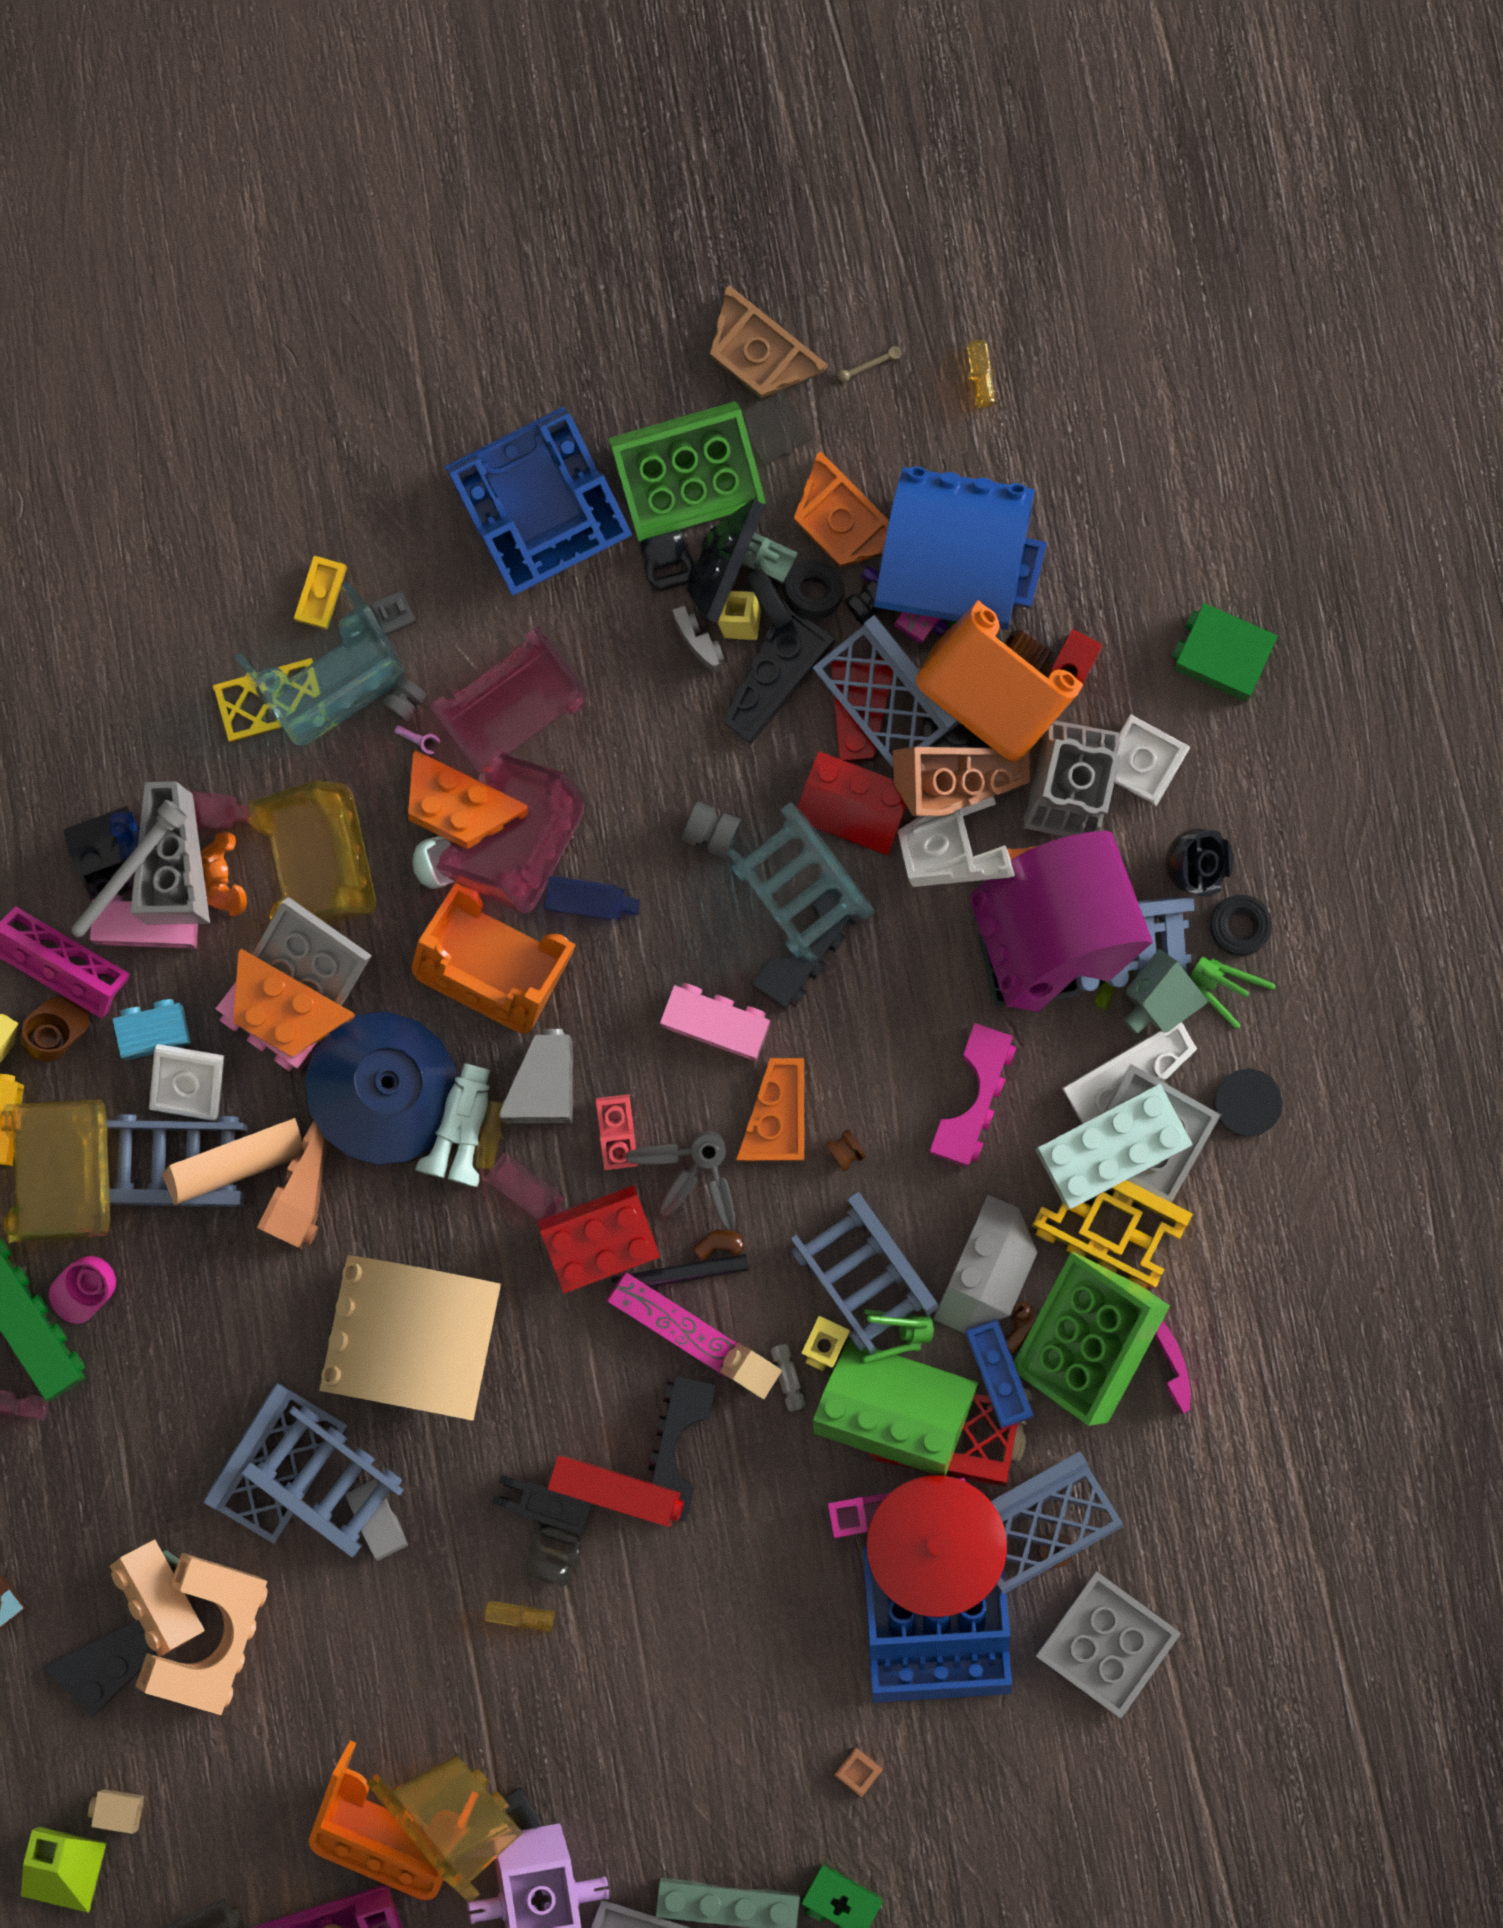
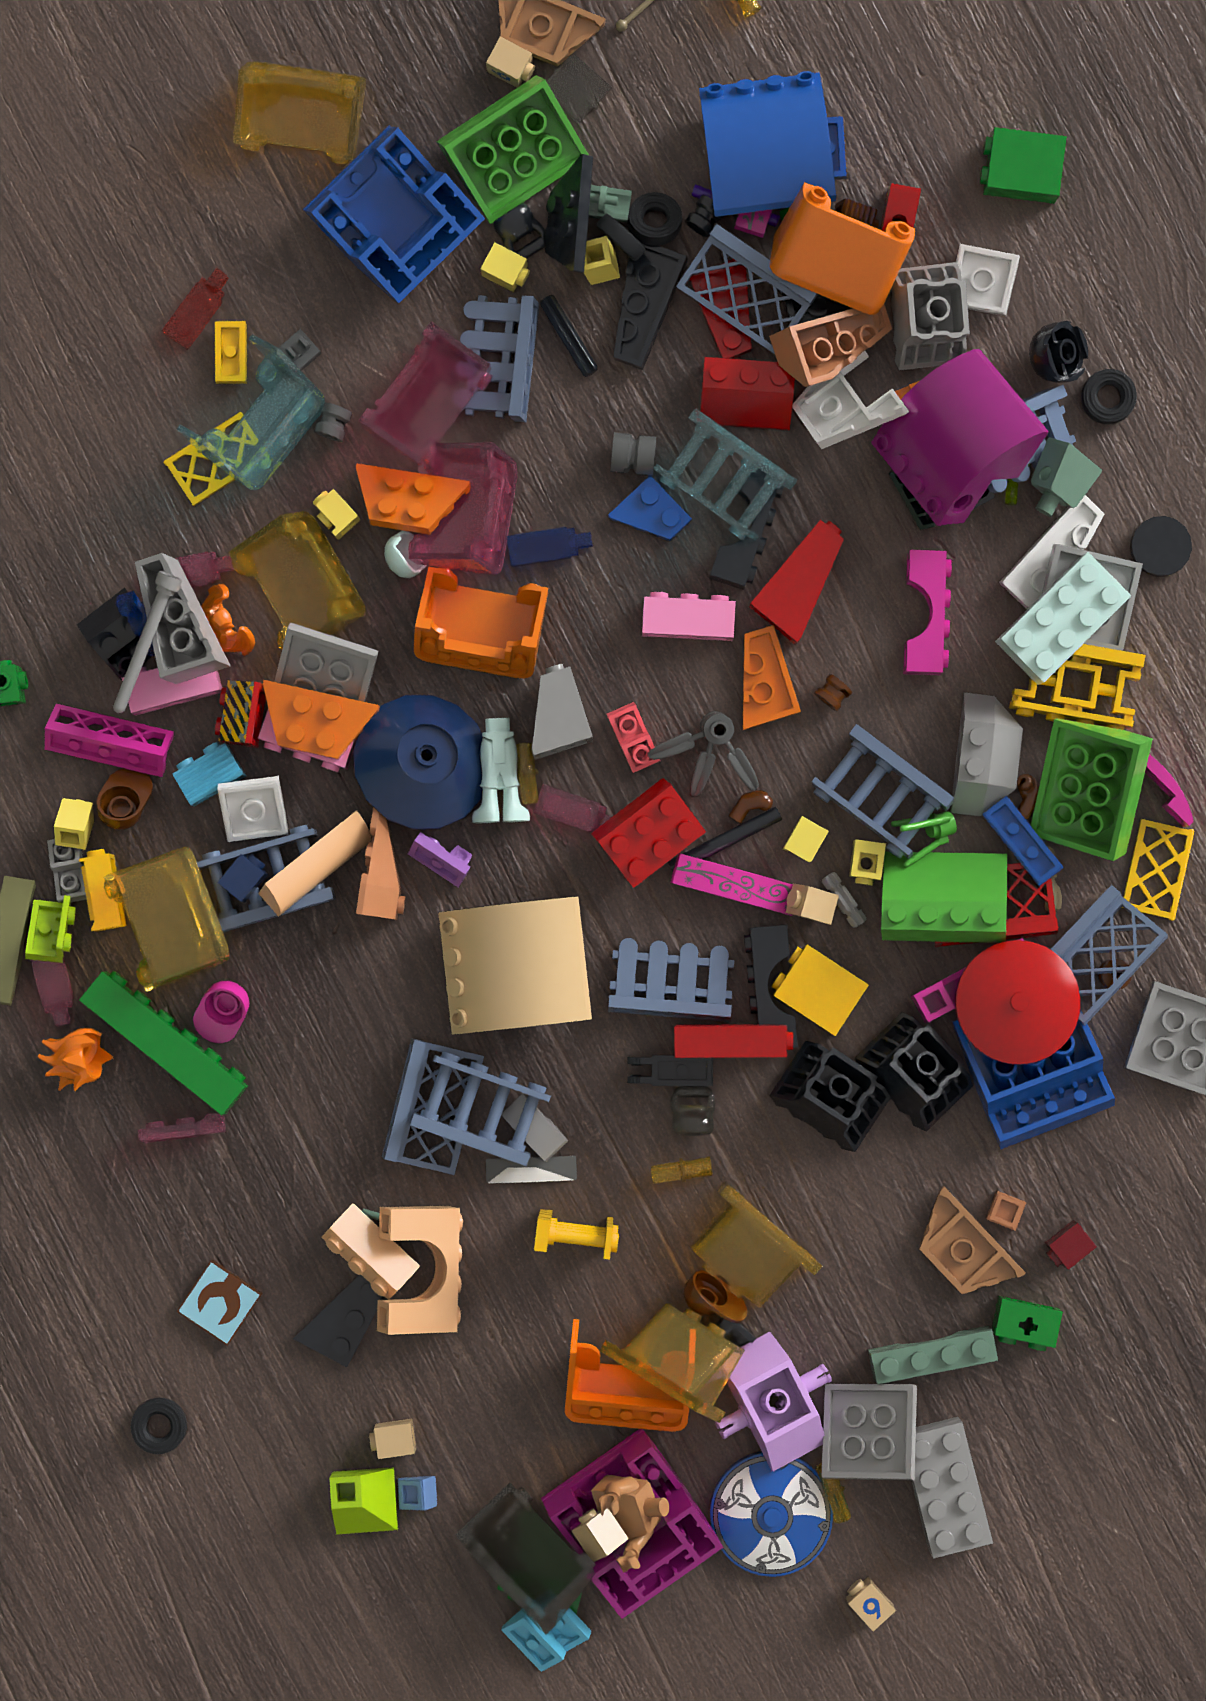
camera: 20 degrees left, 5 degrees up
lavender hand [395,725,440,756] -> none
light grey slope [672,606,724,673] -> none
orange wing [794,451,889,568] -> none
bright green plant [1190,957,1275,1029] -> none
none -> clear red hinge [161,268,229,350]
none -> slope [215,680,266,748]
none -> dark blue brick [217,854,268,903]
none -> clear yellow windscreen [233,61,366,164]
none -> light yellow brick [313,489,360,540]
none -> medium blue slope [398,1476,437,1511]
none -> medium lavender hinge [408,832,472,888]
none -> sand blue fence [453,295,539,422]
none -> light yellow brick [481,242,530,292]
none -> tan brick [486,36,535,88]
none -> sticker [486,1156,577,1183]
none -> yellow fence [534,1209,619,1260]
none -> black axle [540,295,598,377]
none -> blue wing [608,476,692,541]
none -> sand blue fence [608,938,734,1022]
none -> reddish brown cap [683,1270,747,1323]
none -> clear yellow windscreen [689,1181,823,1308]
none -> red slope [749,520,844,646]
none -> black slope [769,1041,891,1152]
none -> yellow panel [771,944,869,1036]
none -> light yellow panel [783,816,829,862]
none -> black slope [855,1012,973,1132]
none -> medium nougat wing [918,1186,1026,1294]
none -> dark red brick [1045,1220,1097,1270]
none -> yellow window [1121,819,1194,921]

